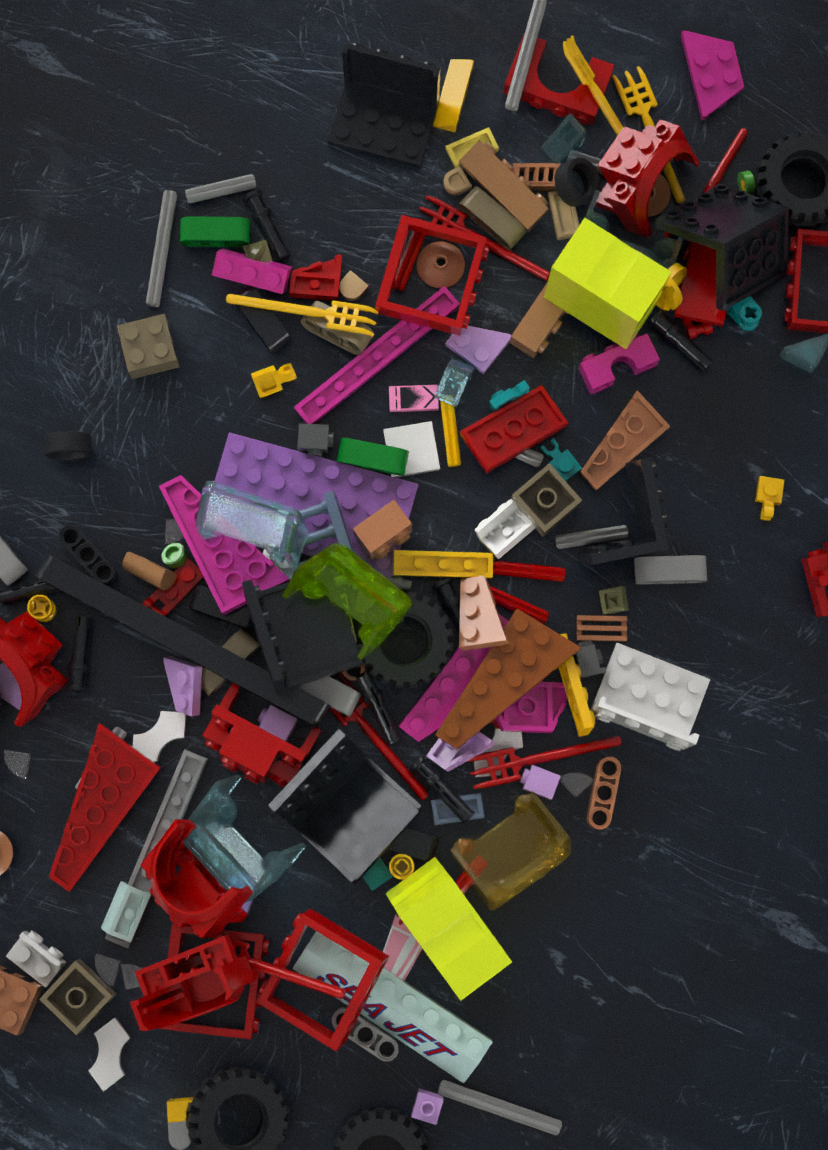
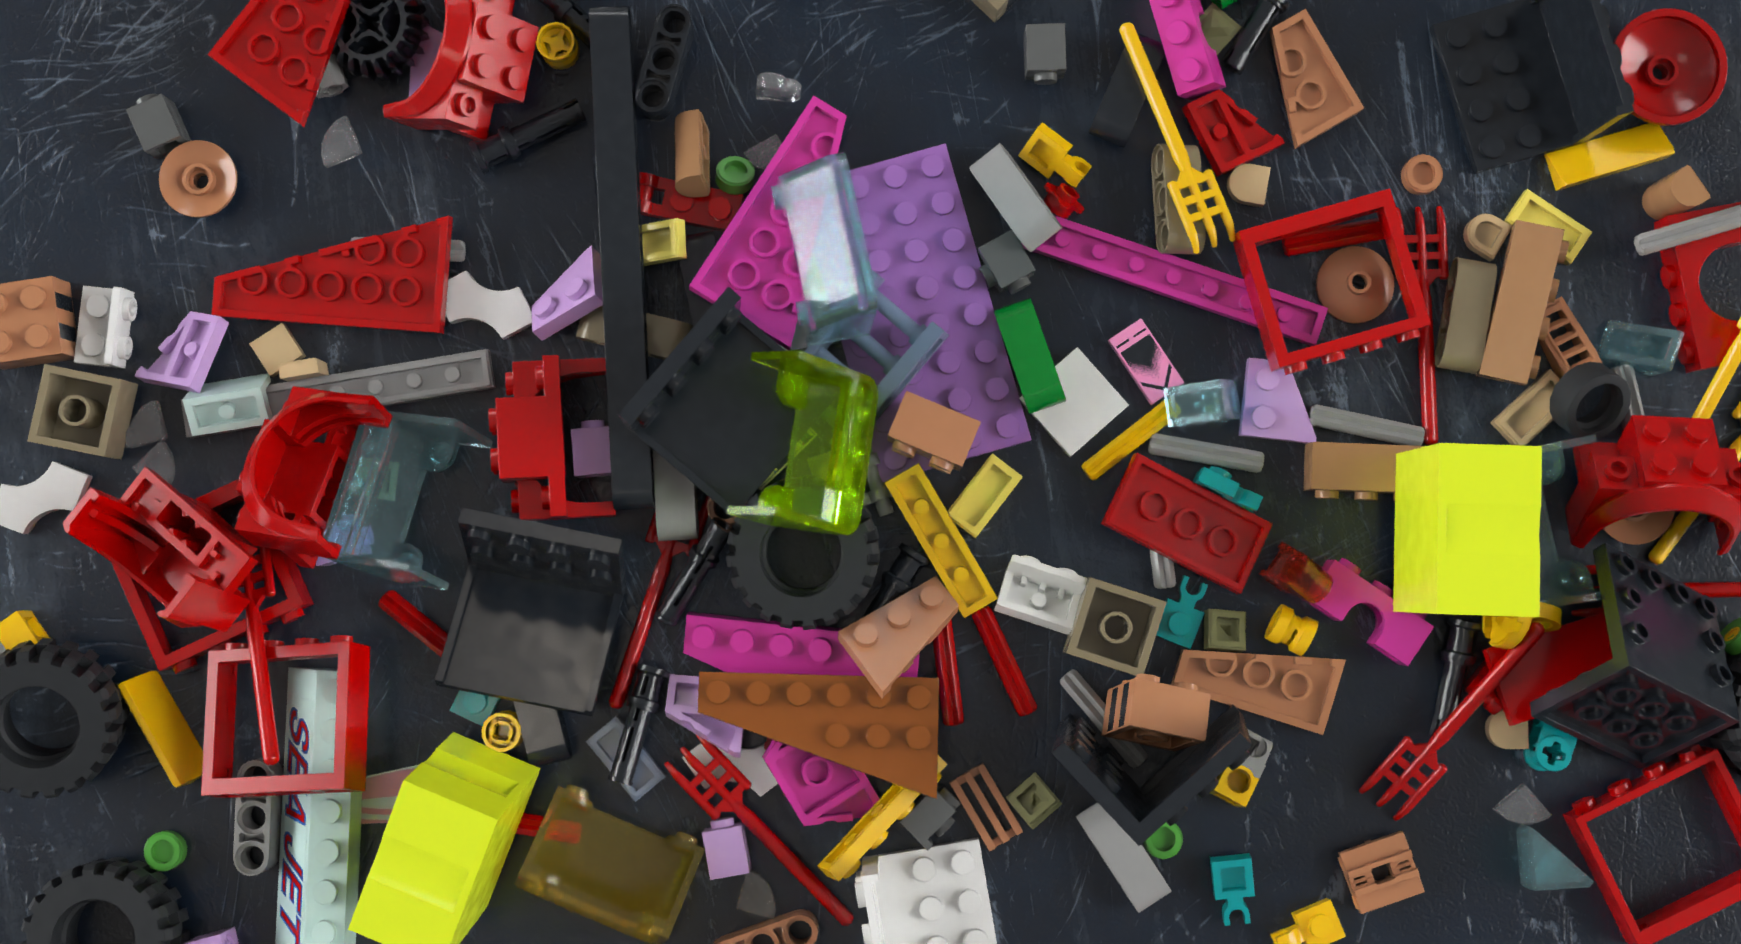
camera: 65 degrees right, 5 degrees up
none -> yellow slope [118,670,203,788]
none -> lavender wing [135,311,229,393]
none -> bright green tile [144,830,187,871]
none -> tan tile [249,323,306,377]
none -> tan tile [278,358,329,382]
none -> red axle [378,590,448,657]
none -> light yellow tile [642,218,687,266]
none -> clear tile [756,72,802,102]
none -> light yellow tile [948,453,1023,539]
none -> light grey beam [969,143,1062,252]
none -> dark grey brick [1023,23,1067,85]
none -> red plate [1044,182,1084,219]
none -> nougat brick [1102,674,1211,751]
none -> bright green tile [1143,823,1183,859]
none -> light grey axle [1148,433,1264,473]
none -> olive tile [1204,609,1246,652]
none -> yellow leg [1210,729,1273,807]
none -> teal plate [1210,853,1255,926]
none -> clear red piece [1259,542,1333,603]
none -> yellow wheel [1264,604,1318,656]
none -> nougat wing [1269,9,1364,150]
none -> light grey axle [1309,404,1425,446]
none -> nougat piece [1337,831,1425,914]
none -> red piece [1359,622,1545,821]
none -> nougat tile [1401,154,1443,195]
none -> tan tile [1485,709,1529,749]
none -> clear tile [1492,783,1551,824]
none -> red dish [1613,8,1728,126]
none -> medium nougat brick [1642,165,1711,220]

